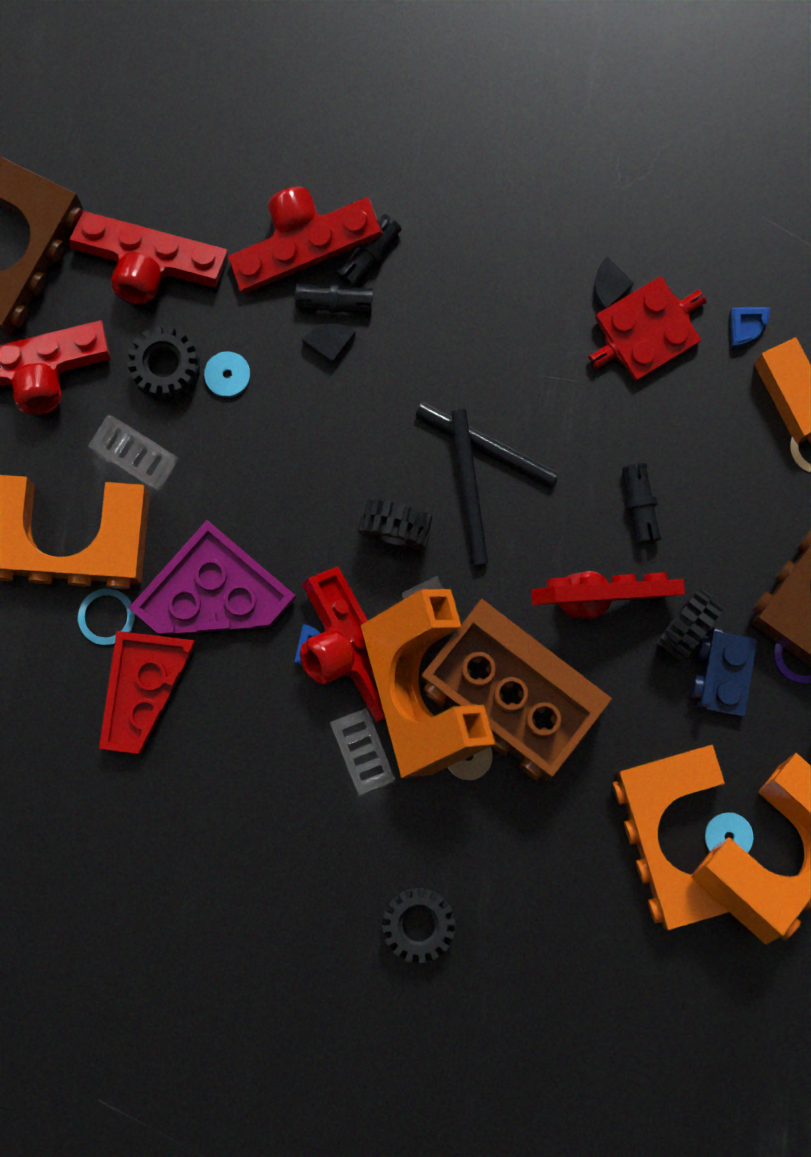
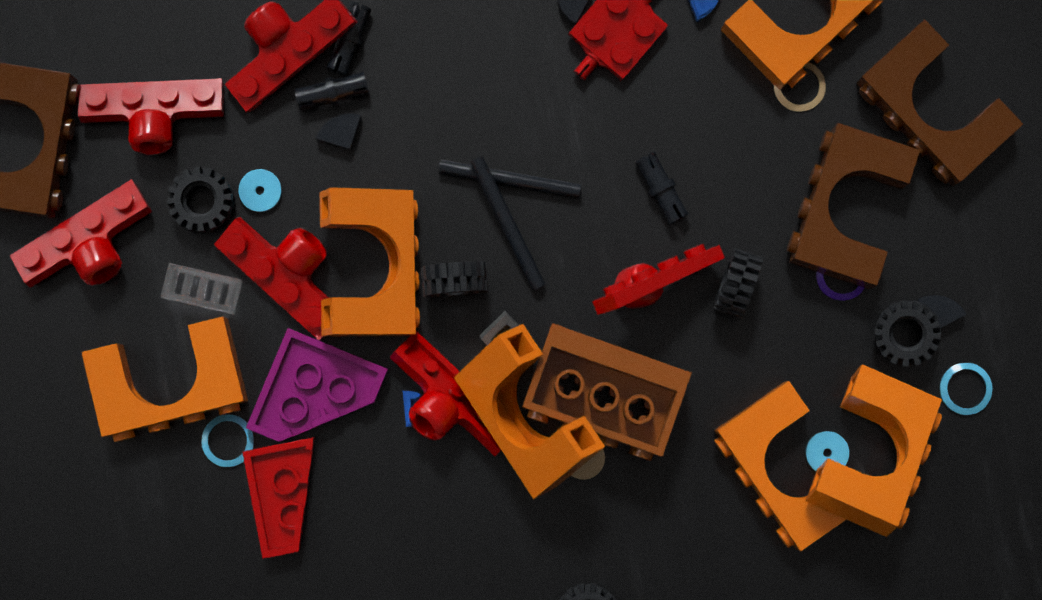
camera: 25 degrees left, 5 degrees up
clear slope [330,708,396,796] -> none
dark blue bracket [691,628,757,718] -> none
none -> red plate [214,217,329,341]
none -> orange arch [319,188,420,336]

